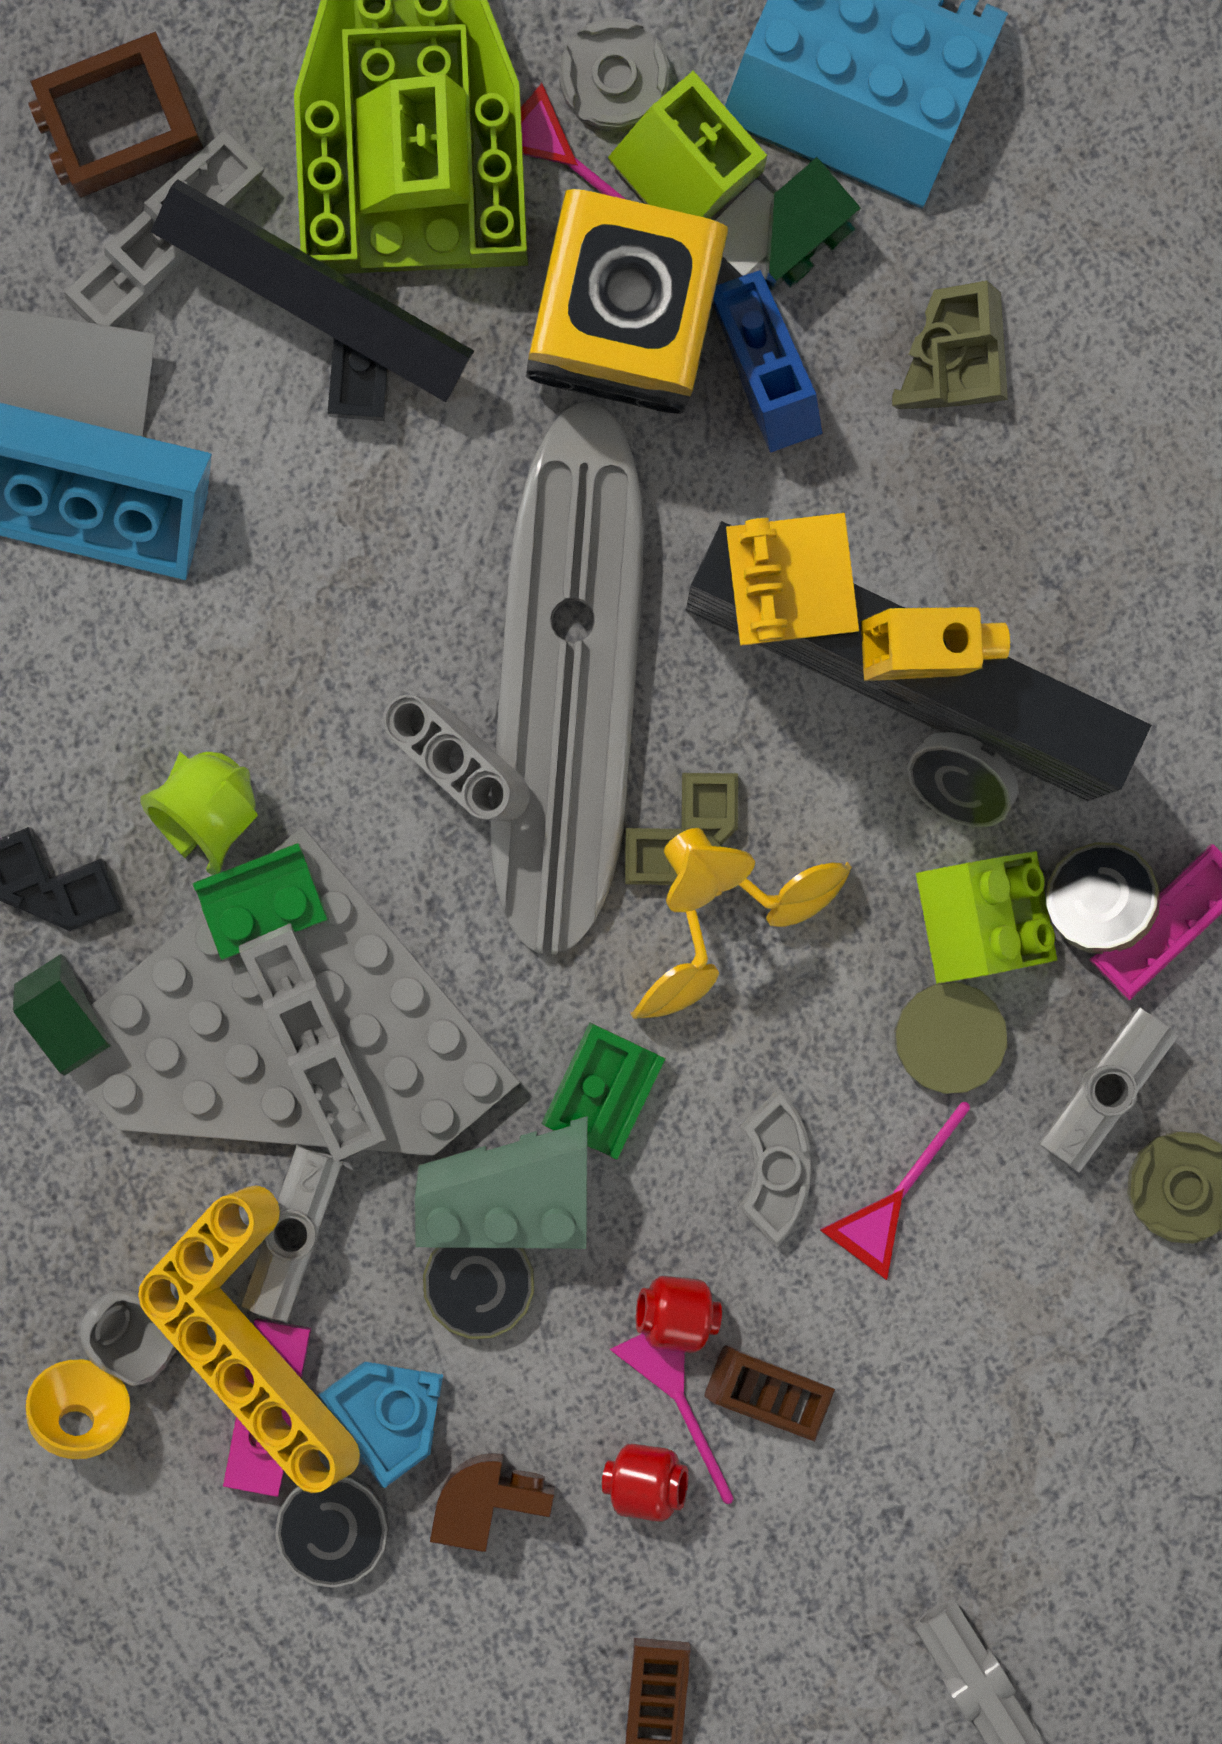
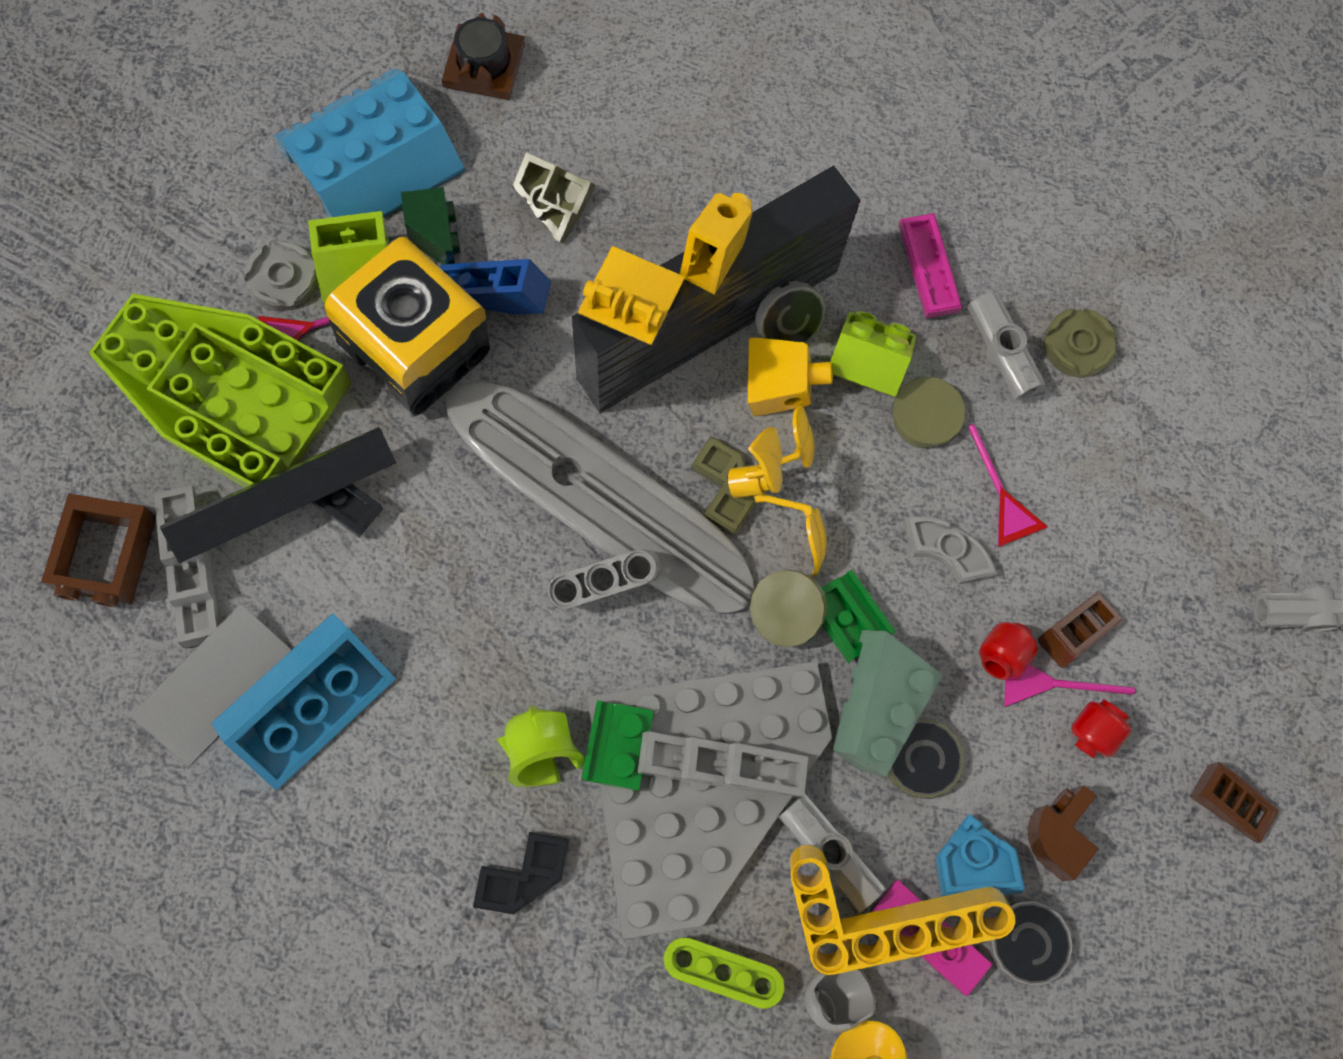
camera: 65 degrees left, 15 degrees down
dark green slope [13,954,111,1076] -> none
lime slope [355,74,470,214] -> none
tile [1046,842,1160,954] -> none
none -> piece [442,13,525,100]
none -> lime plate [663,937,785,1009]
none -> yellow torso [748,338,833,416]
none -> olive tile [750,570,828,647]

